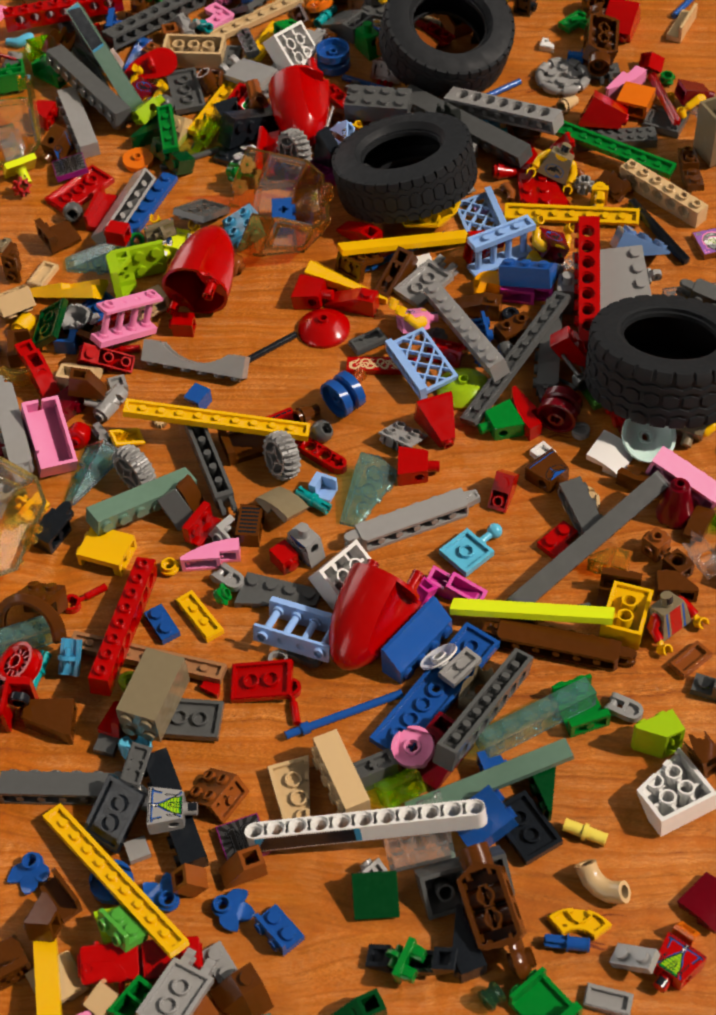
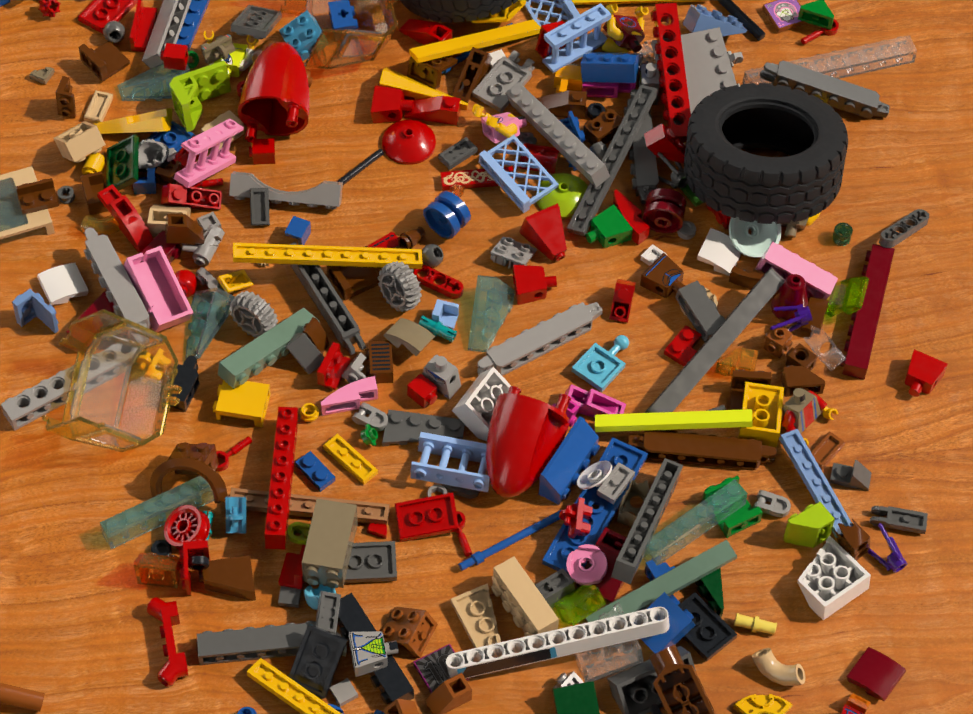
camera: 15 degrees left, 5 degrees up
none -> dark grey tile [250,188,270,225]
none -> red hips [559,497,593,539]
none -> dark purple plant [770,304,813,332]
none -> medium blue plate [779,429,852,538]

